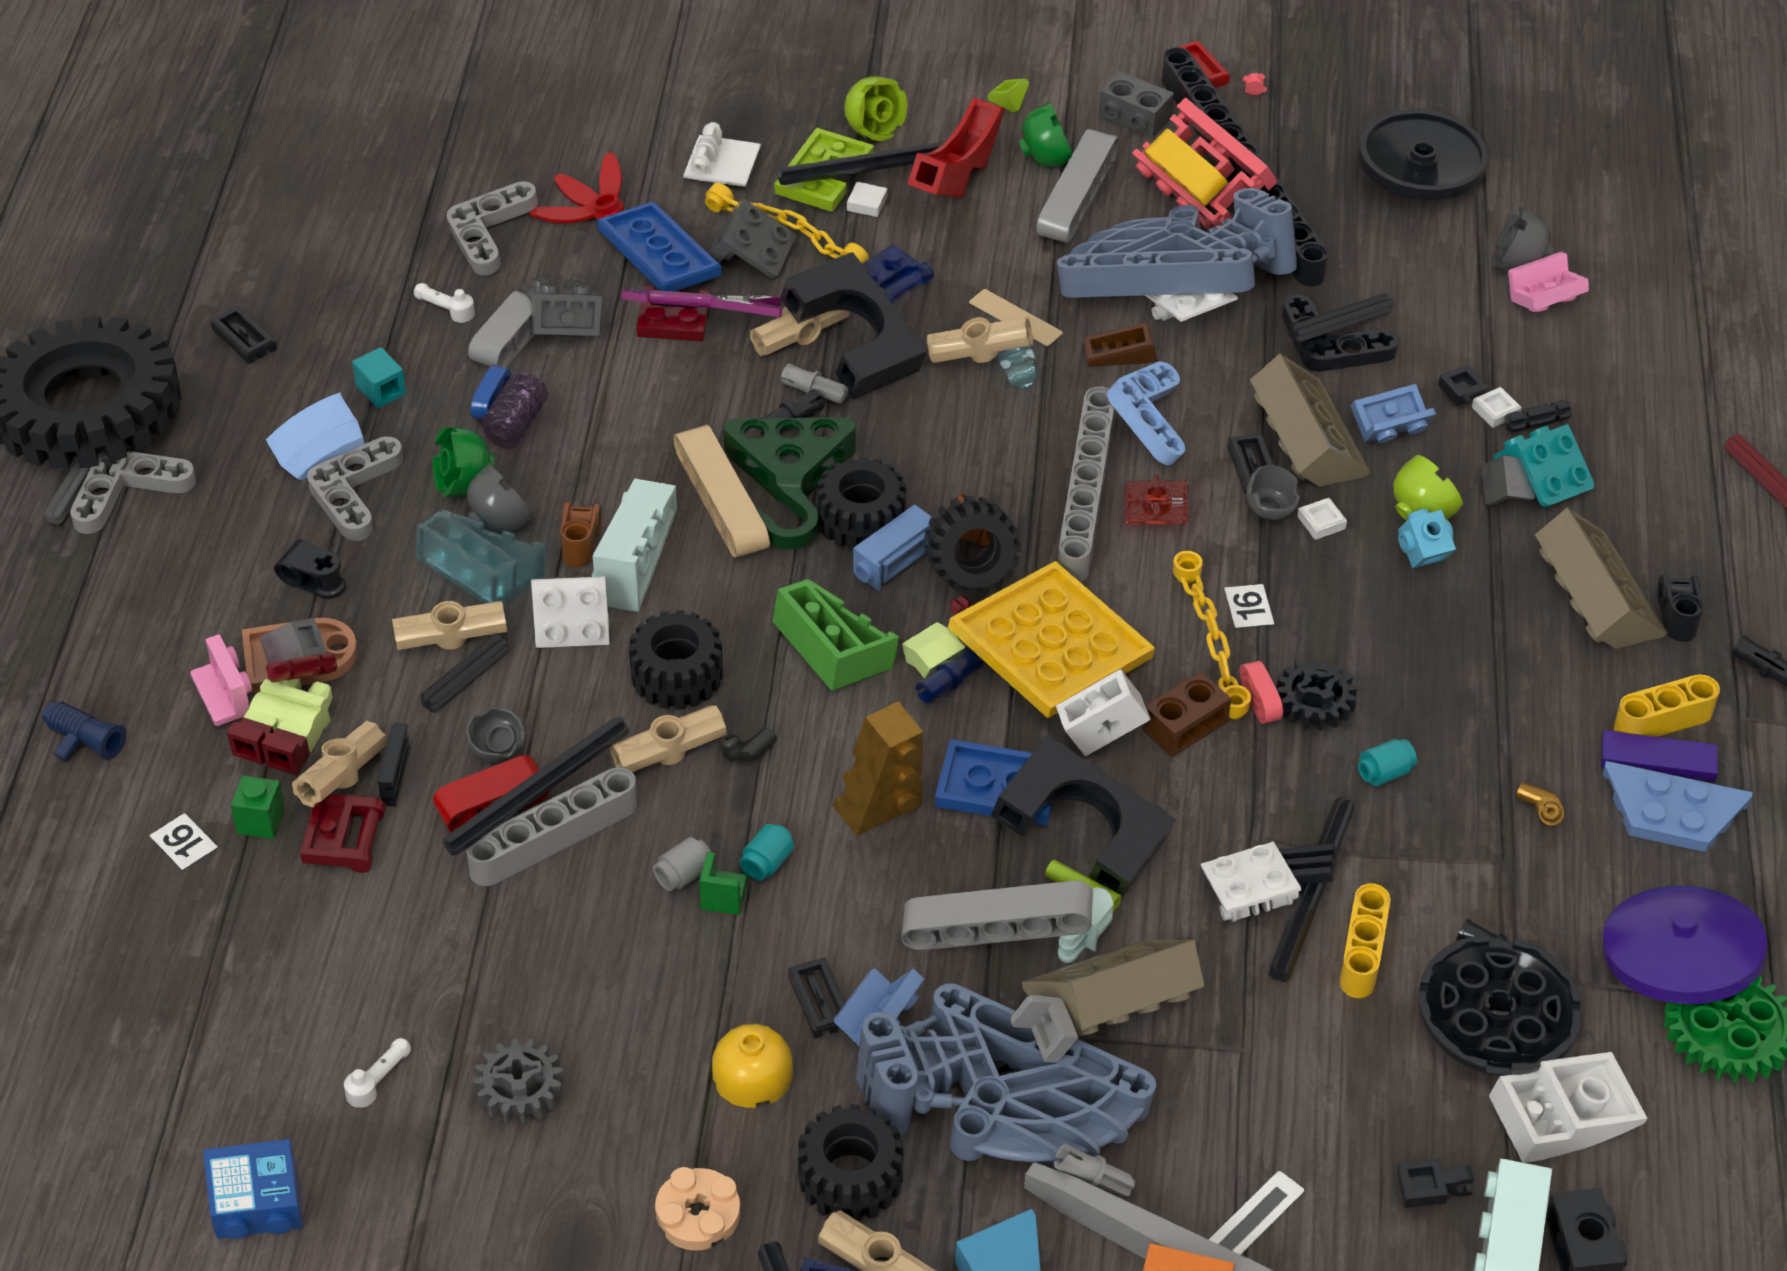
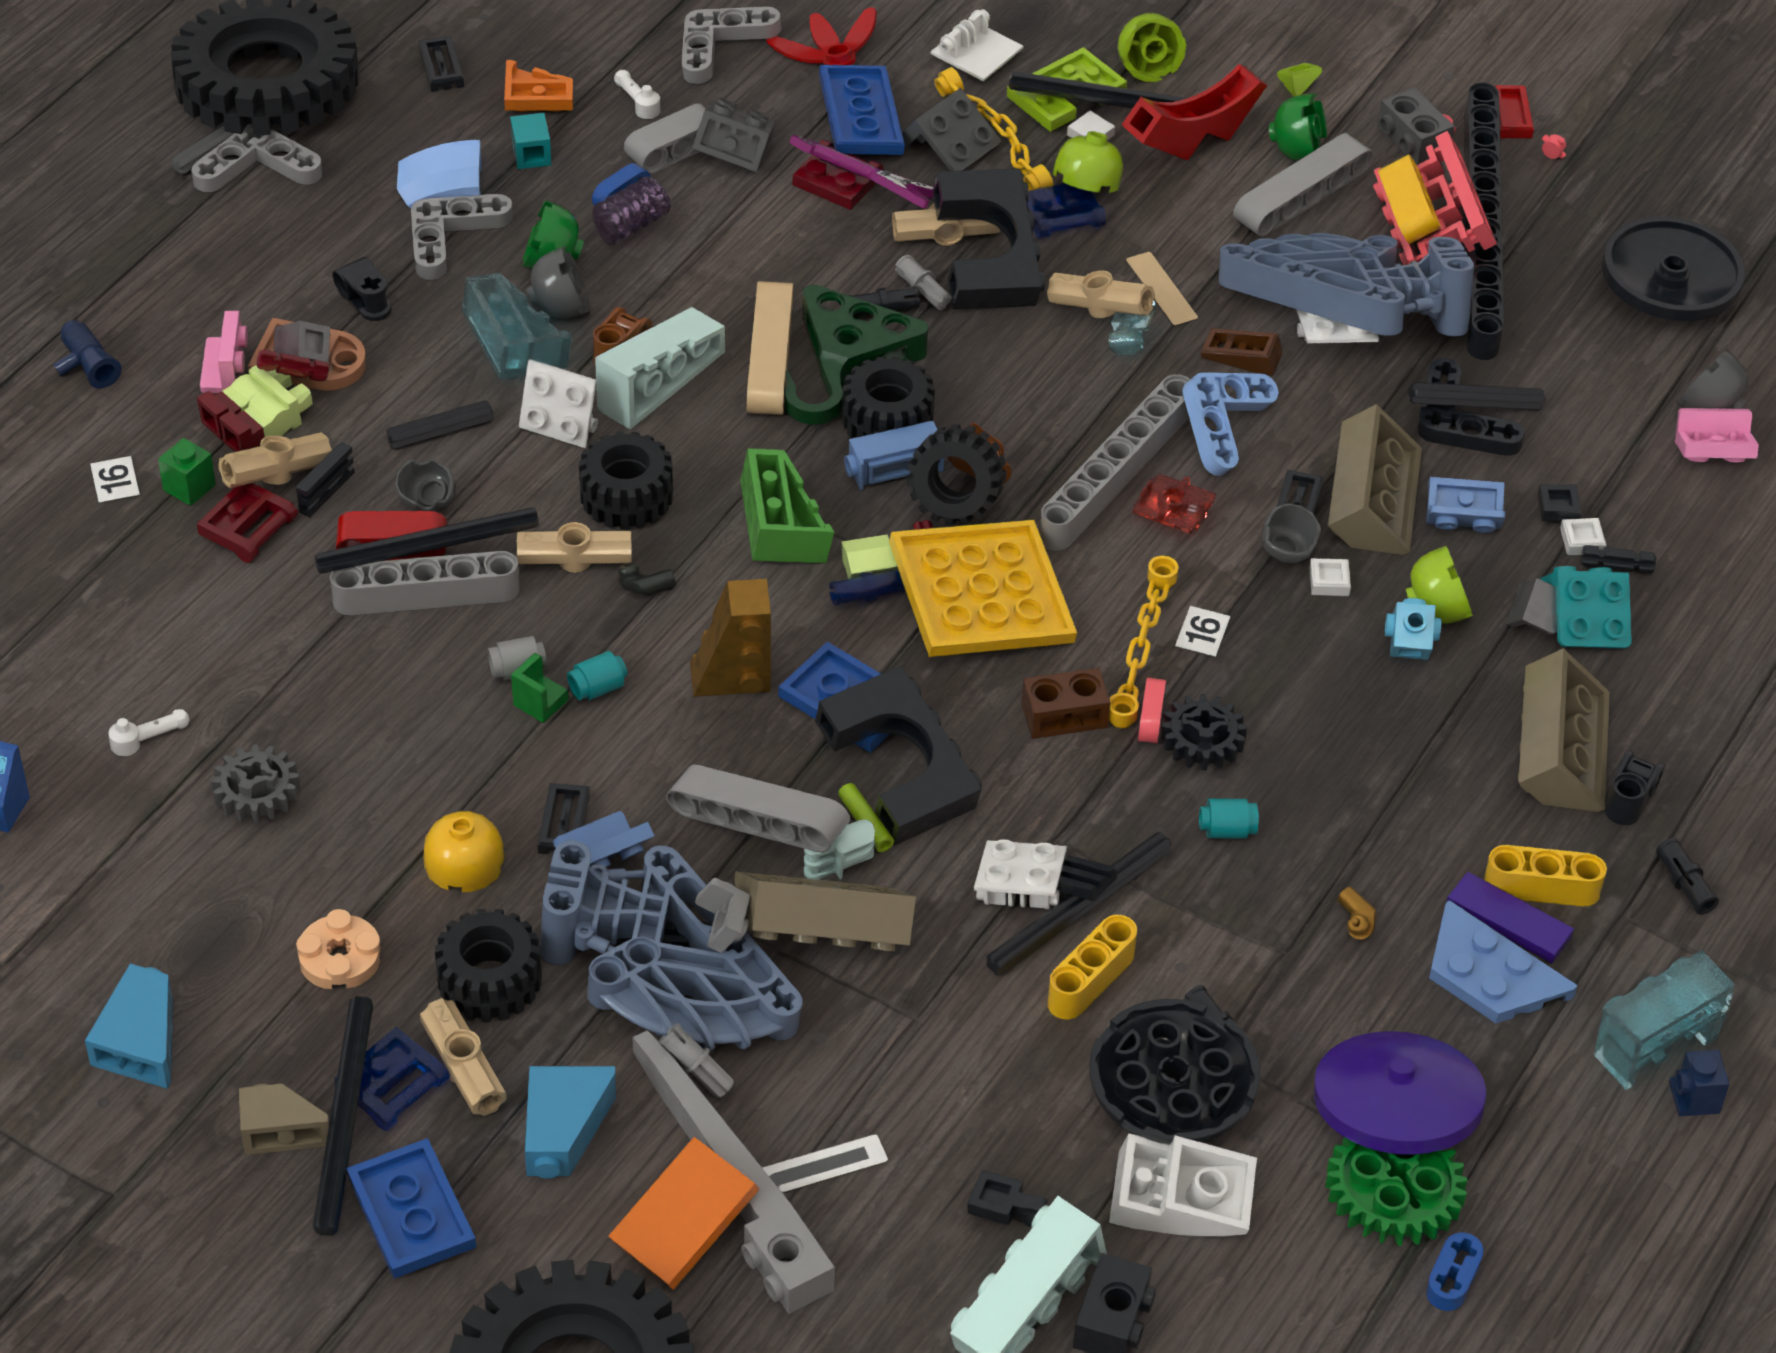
camera: 25 degrees right, 0 degrees up
tan piece [392,601,507,650] -> none
white brick [1056,669,1151,756] -> none
none -> orange wing [504,60,573,112]
none -> lime cylinder [1053,131,1123,193]

